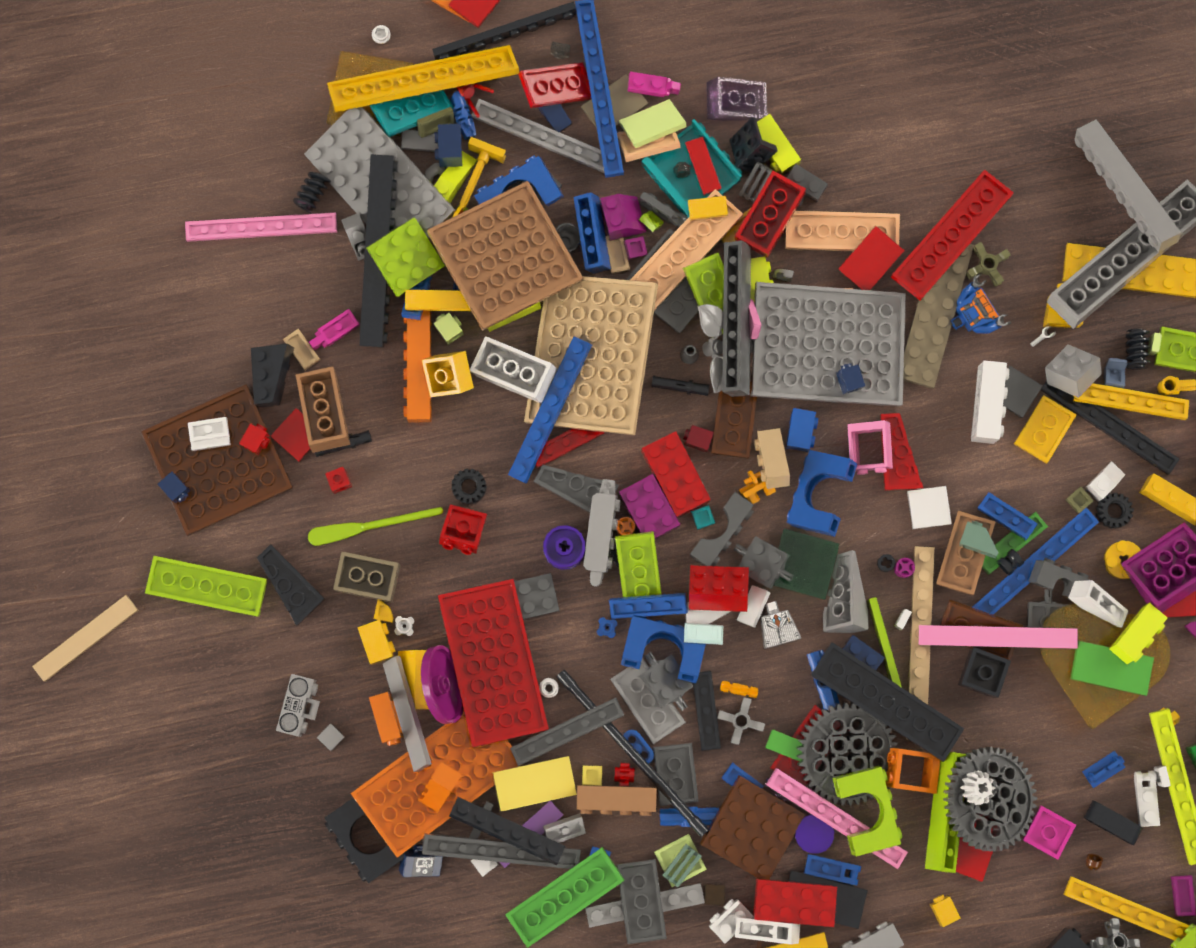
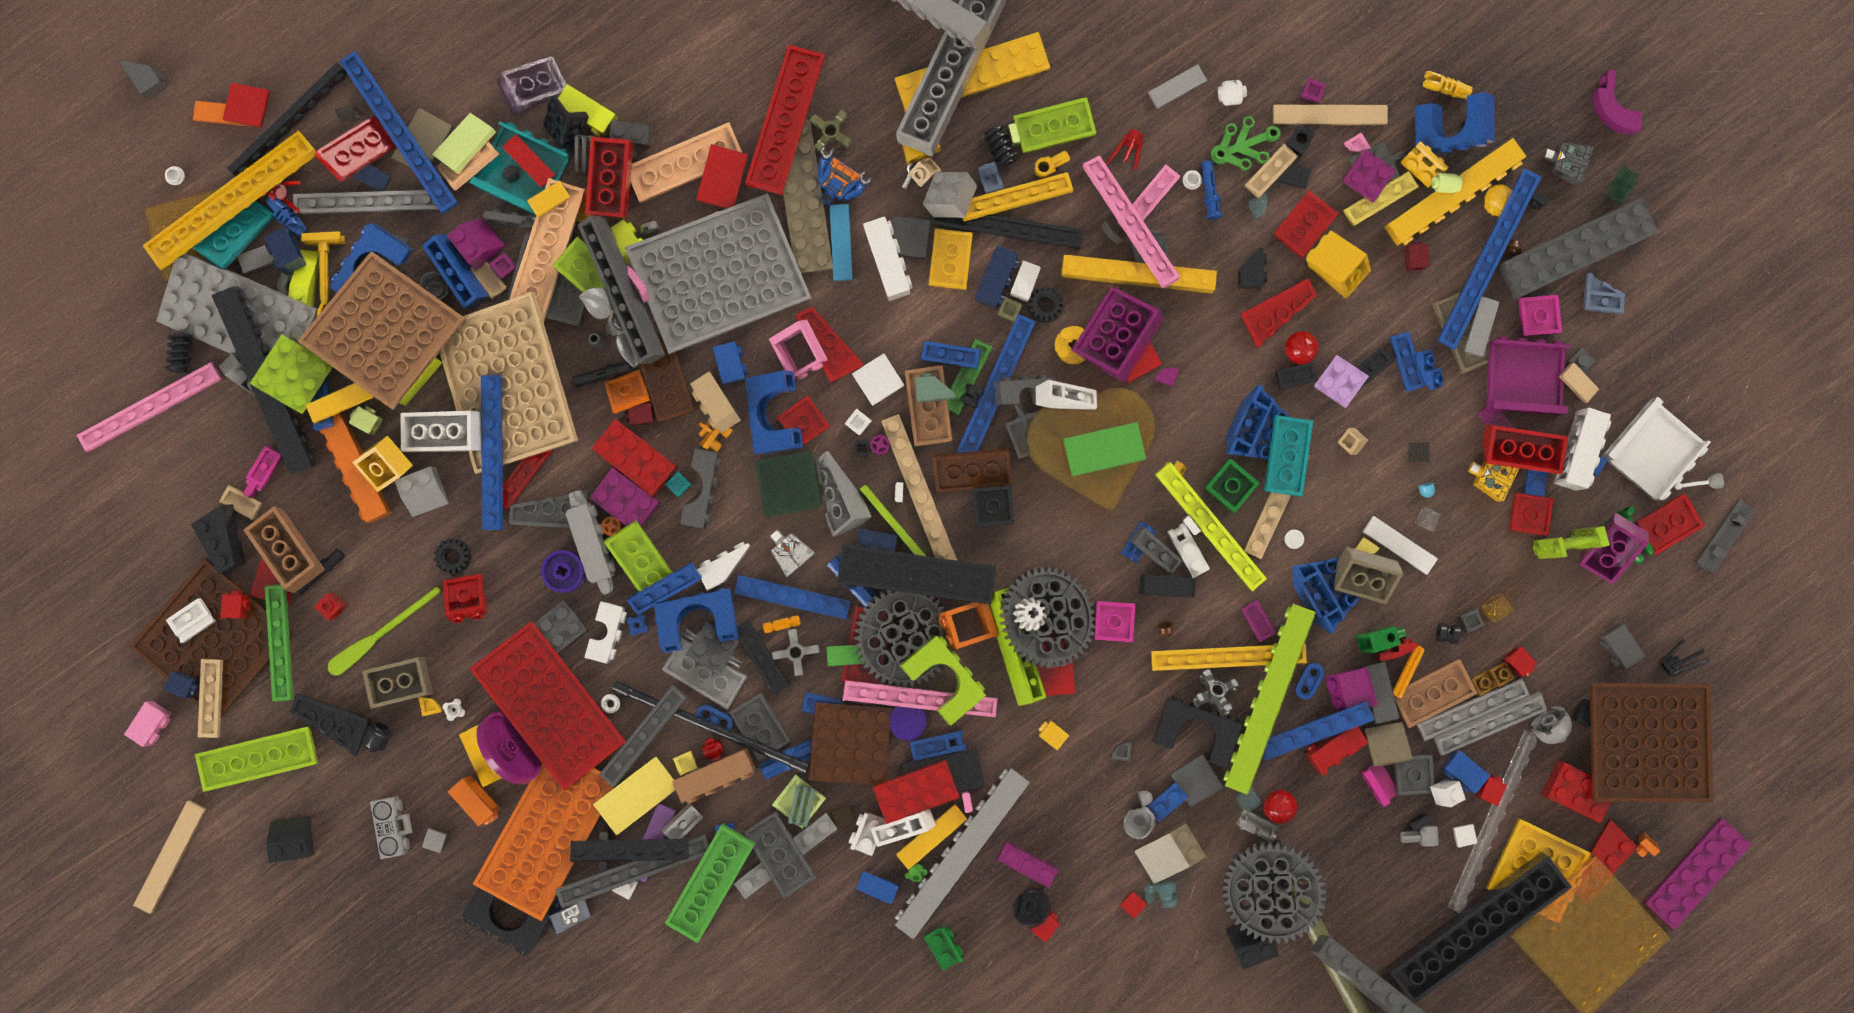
camera: 25 degrees left, 5 degrees up
yellow brick [358,620,396,665] -> none
light grey tile [383,656,432,772] -> none
olive tile [417,107,454,138] -> none
orange wedge [418,762,462,813] -> none
dark pink hinge [627,71,681,97] -> none
lime tile [639,210,664,232] -> none
light aqua tile [684,623,723,645] -> none
red brick [689,565,749,612] -> none
dark grey plate [734,536,794,589] -> none
white tile [737,585,770,628] -> none
dark blue brick [836,363,865,395] -> none
bright pink tile [919,625,1077,649] -> none
neon yellow brick [1109,602,1167,664] -> none
none -> bright pink brick [124,701,172,747]
none -> tan plate [198,659,223,738]
none -> bright green tile [265,585,294,702]
none -> black slope [266,816,315,863]
none -> black head [362,722,391,752]
none -> light grey slope [395,467,449,517]
none -> white arch [585,601,627,664]
none -> orange tile [604,369,650,414]
none -> blue plate [734,575,851,620]
none -> red plate [777,395,830,449]
none -> dark azure tile [830,204,853,281]
none -> white plate [845,409,872,436]
none -> tan bracket [909,157,942,187]
none -> bright pink tile [962,791,973,813]
none -> dark blue brick [975,245,1020,309]
none -> dark grey tile [1130,526,1183,575]

